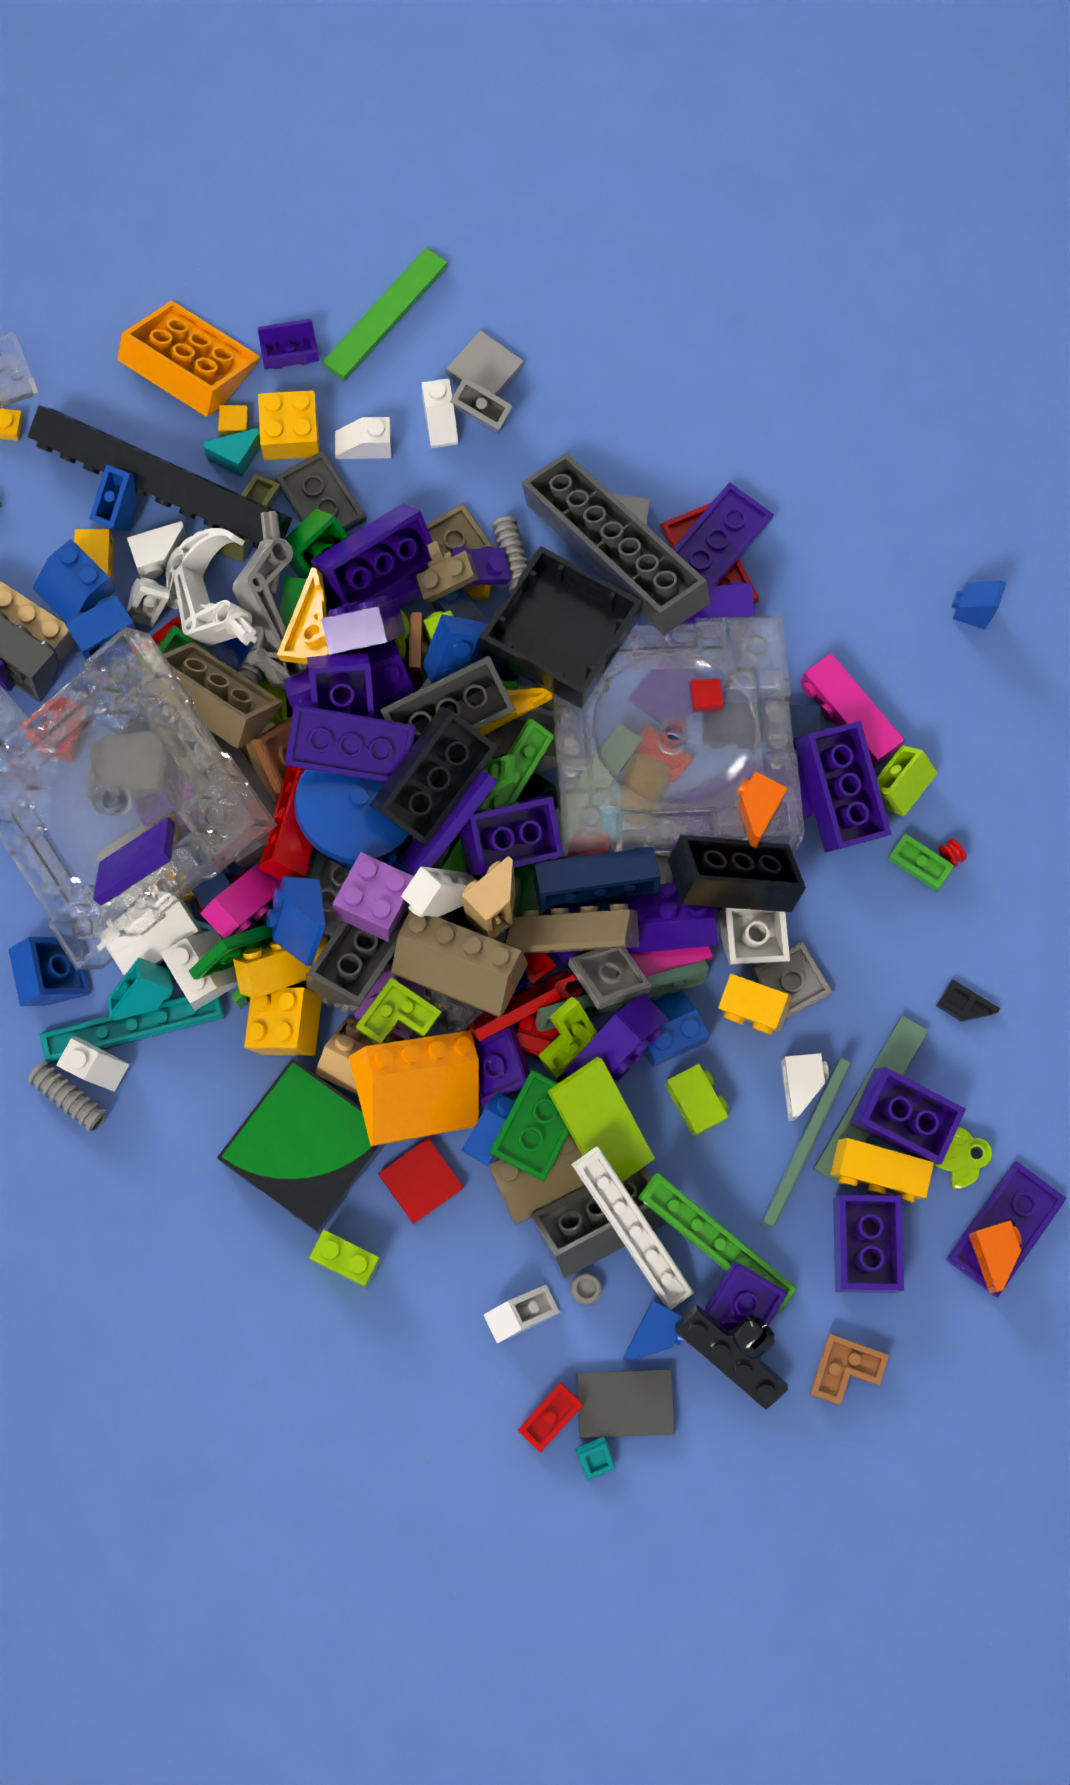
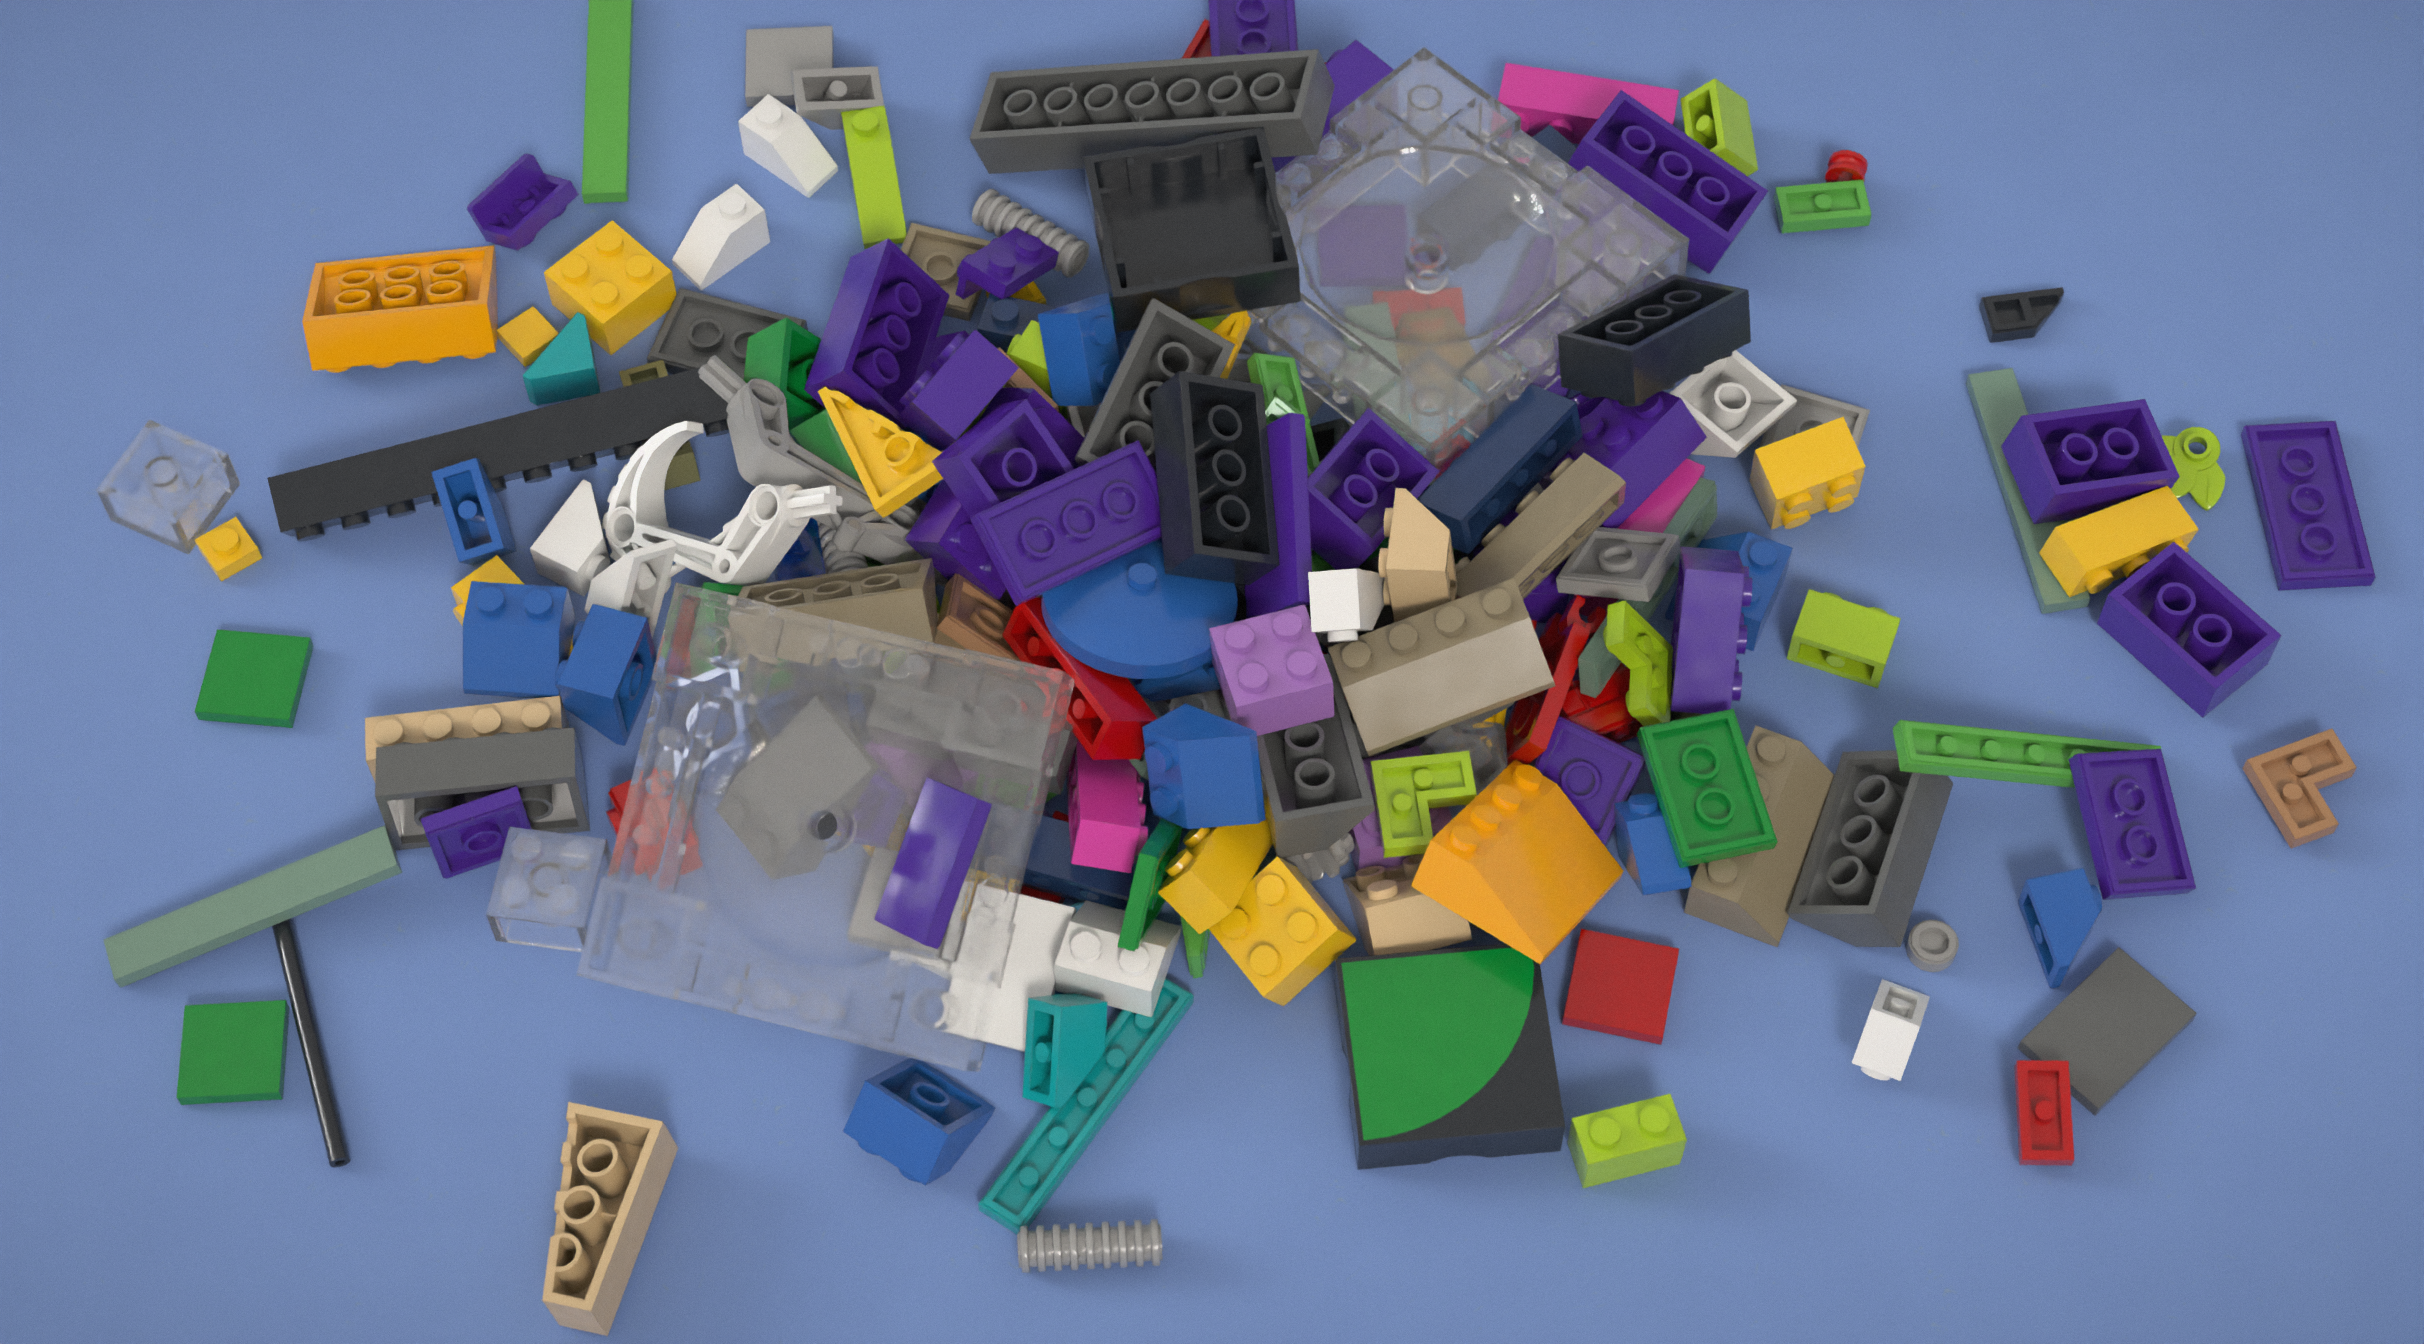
camera: 35 degrees left, 15 degrees down
white slope [56,1036,130,1092] -> none
dark tan hinge [416,540,479,603] -> none
lime tile [547,1057,655,1182] -> none
white tile [571,1146,694,1310] -> none
teal tile [575,1436,616,1481] -> none
black plate [675,1304,788,1410] -> none
red tile [689,678,724,712] -> none
orange slope [737,771,788,848] -> none
sand green tile [759,1058,851,1229] -> none
white slope [781,1053,829,1121] -> none
orange slope [969,1220,1022,1294] -> none
none -> lime slope [841,106,907,249]

